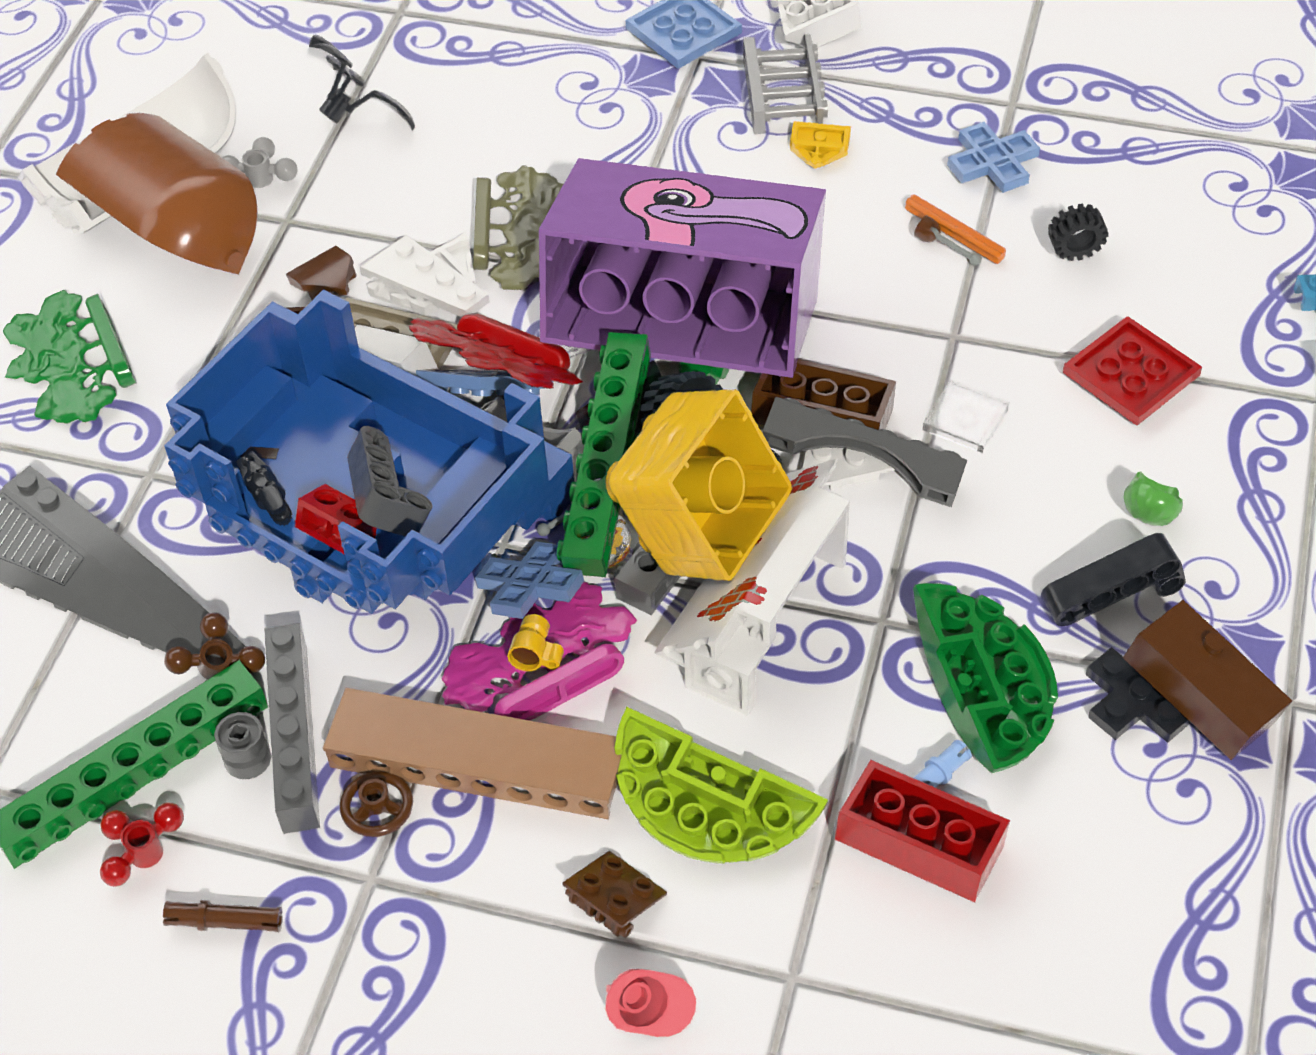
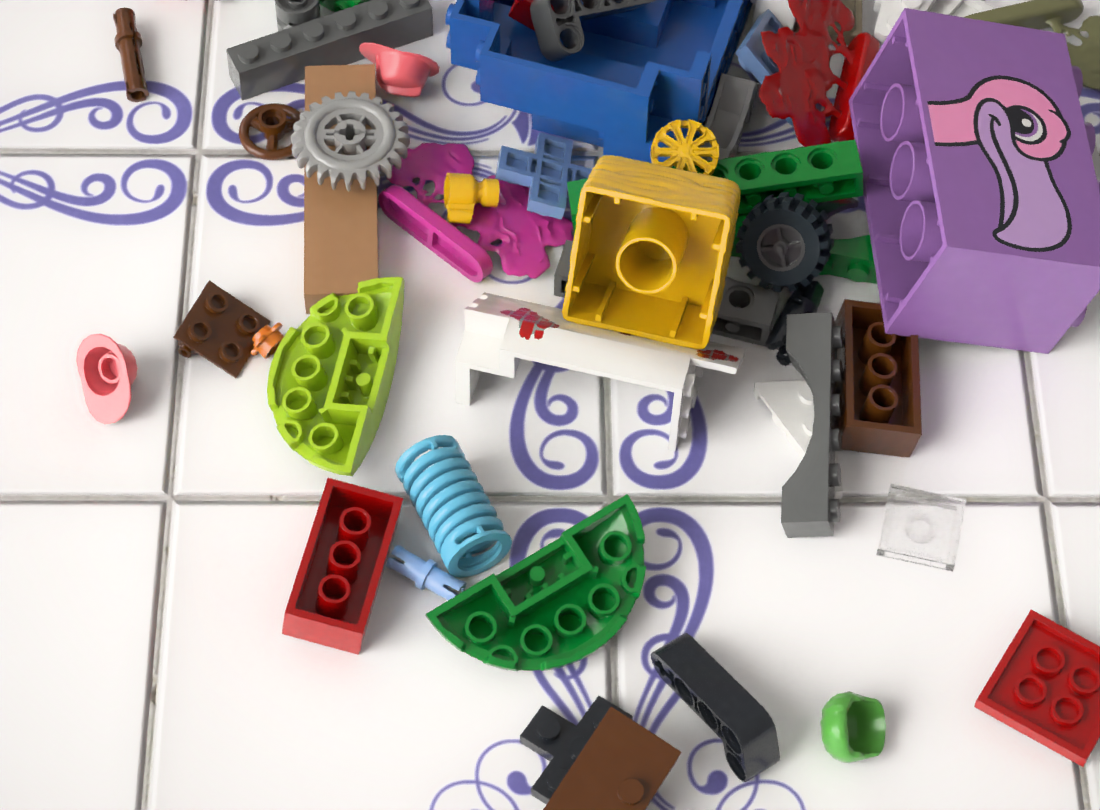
camera: 70 degrees right, 5 degrees up
none -> orange plate [251,322,284,359]
none -> light grey gear [291,91,410,192]
none -> coral piece [359,43,440,98]
none -> medium azure piece [395,435,512,578]
none -> yellow wheel [650,119,719,175]

